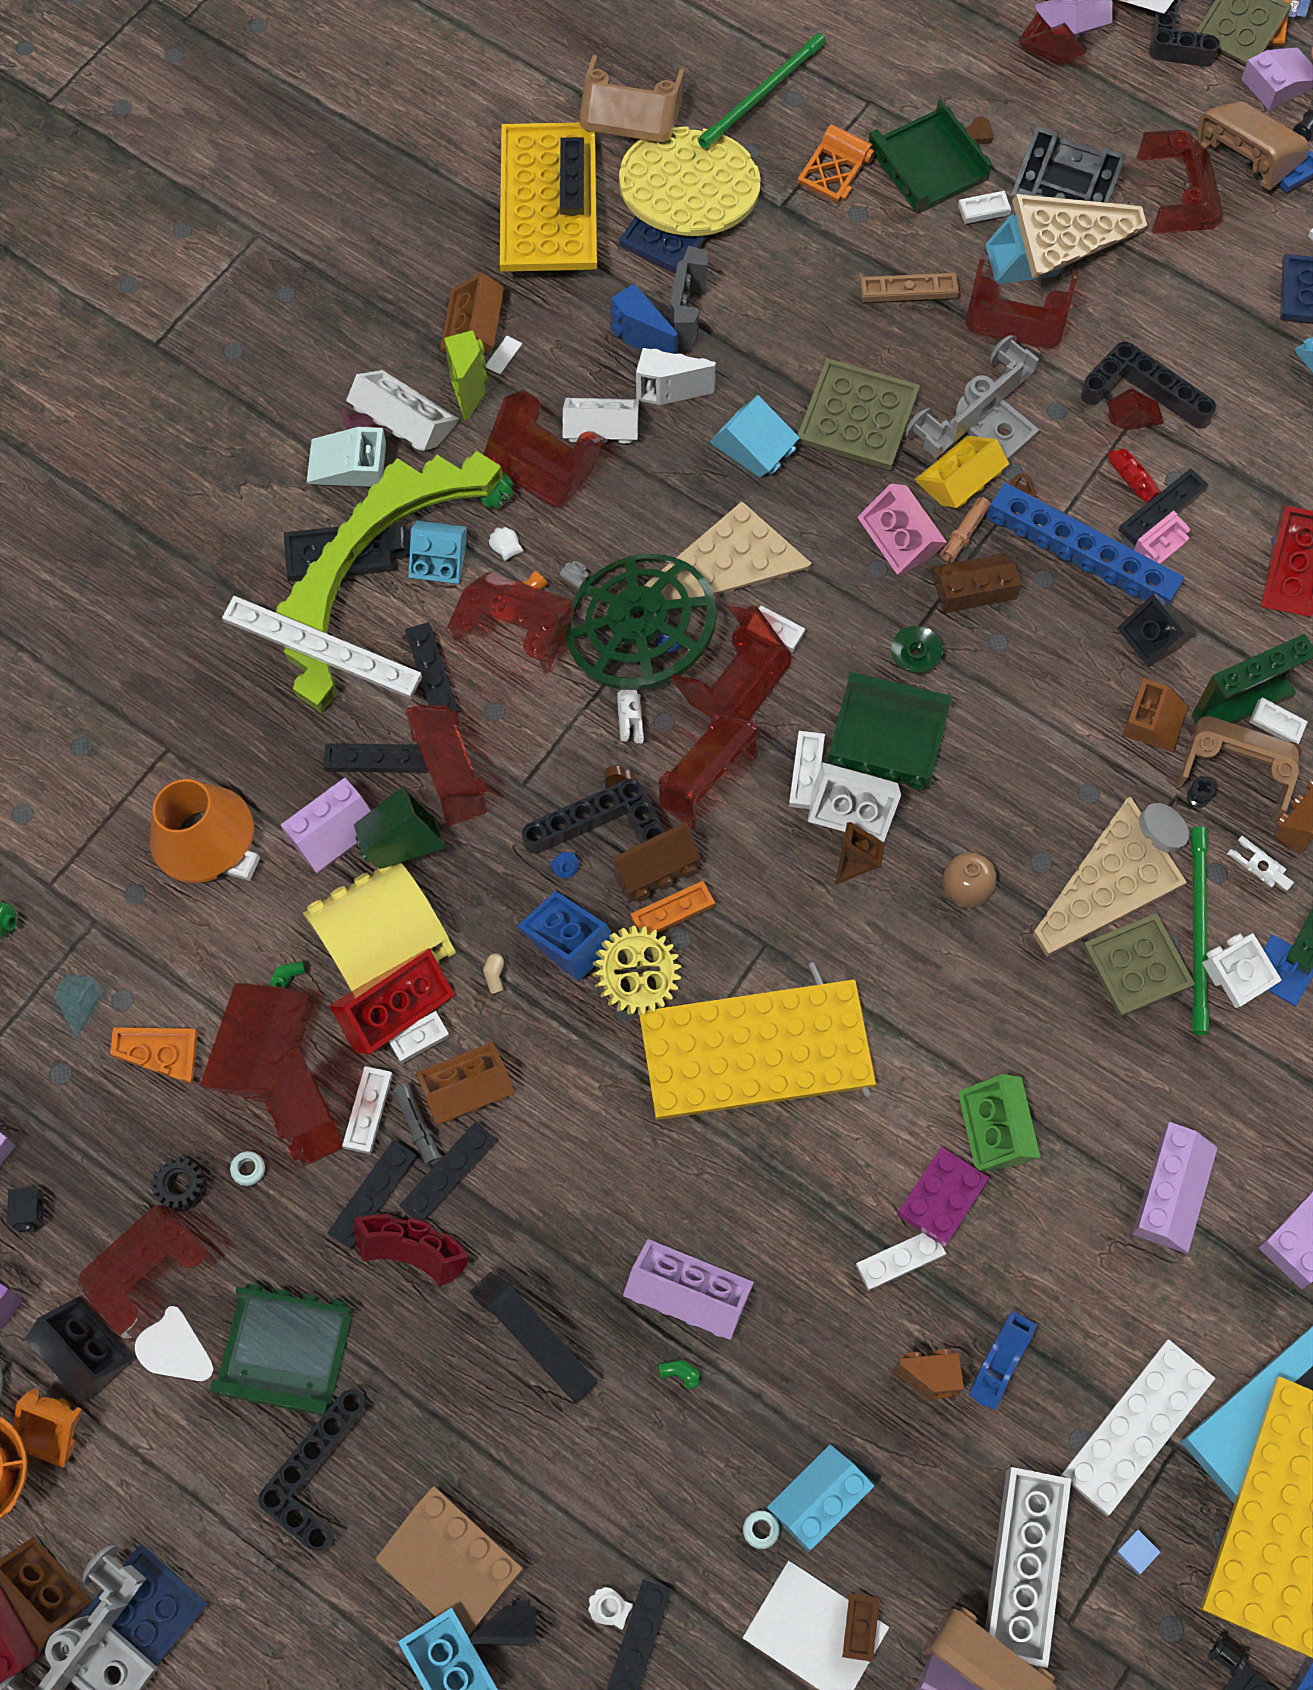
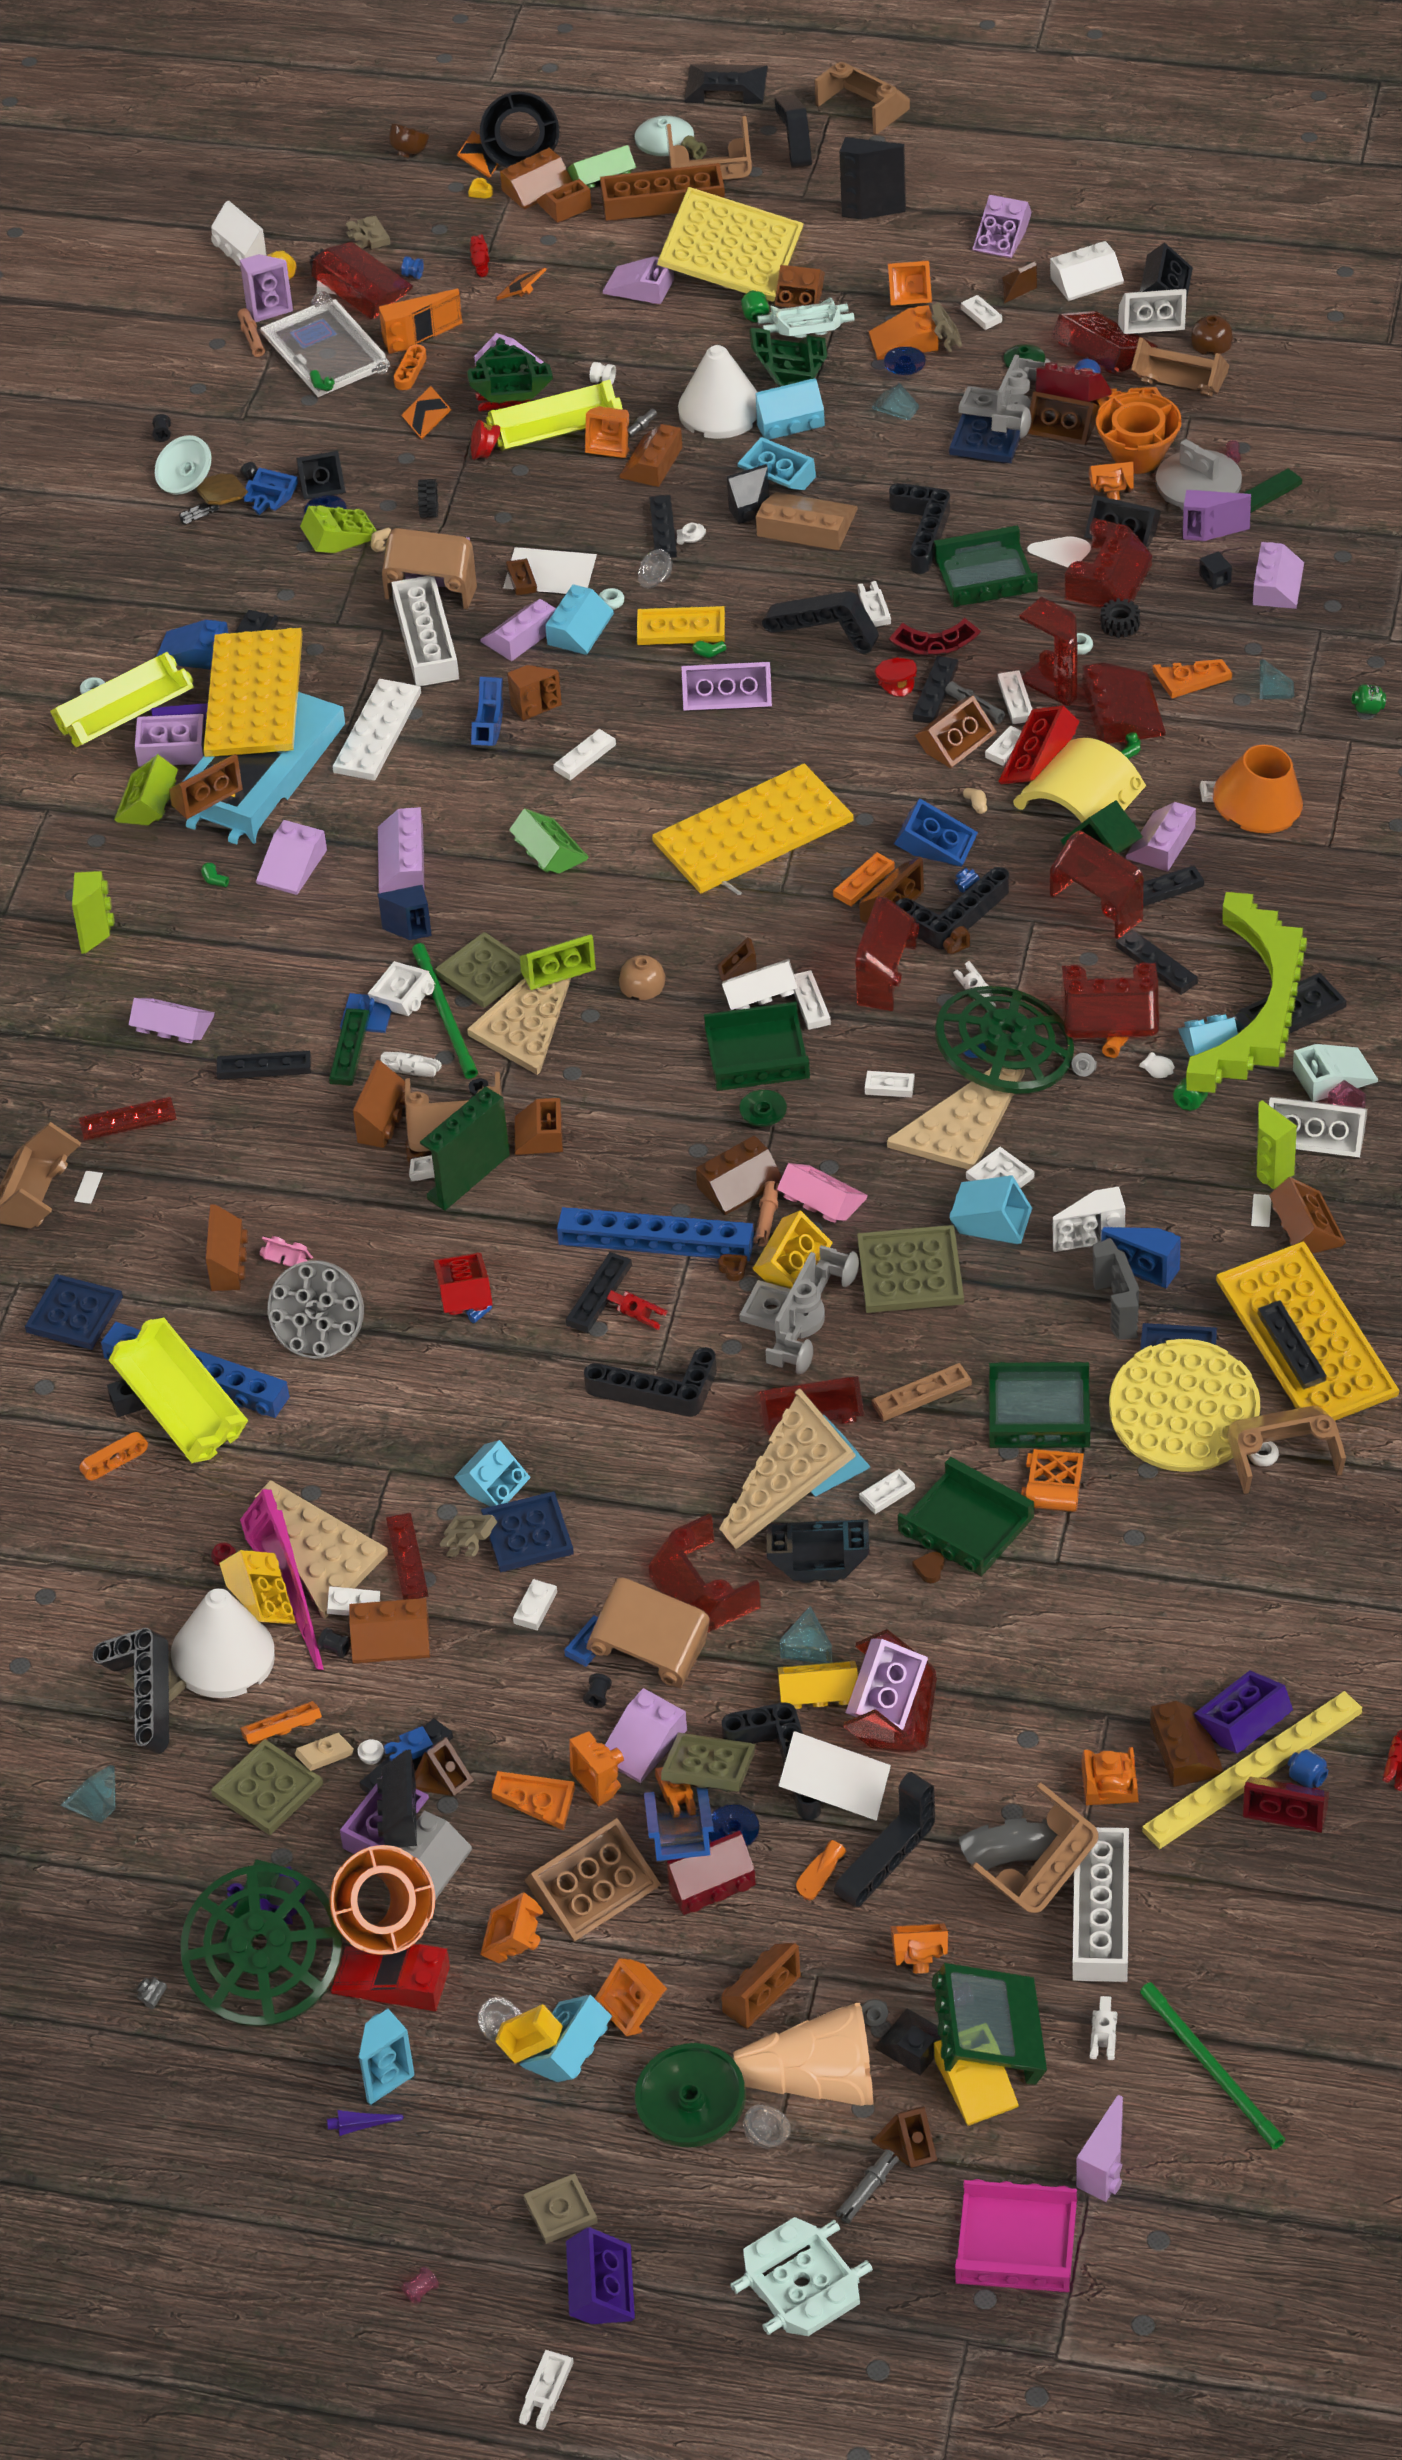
camera: 160 degrees right, 20 degrees down
white plate [222,596,422,699] -> none
black plate [327,1140,417,1251] -> none
clear red windscreen [483,390,605,507] -> none
white slope [563,398,639,443] -> none
light yellow gear [593,926,681,1015] -> none
clear red windscreen [670,602,791,730] -> none
green piece [698,33,826,149] -> none
magenta plate [897,1146,989,1247] -> none
clear red slope [1107,388,1164,430] -> none
light blue tile [1116,1530,1160,1575] -> none
black slope [1117,594,1197,667] -> none
bright pink hinge [1134,511,1190,564] -> none
light grey tile [1139,803,1189,852] -> none
none -> dark blue slope [378,885,432,940]
none -> lavender slope [481,599,556,661]
none -> lime slope [520,935,596,990]
none -> yellow plate [637,606,725,645]
none -> clear piece [638,549,673,588]
none -> yellow slope [777,1661,858,1709]
none -> clear light blue slope [780,1606,833,1664]
none -> white hinge [857,581,891,627]
none -> red hat [875,657,917,697]
none -> white plate [966,1147,1034,1188]
none -> panel [989,1362,1090,1448]

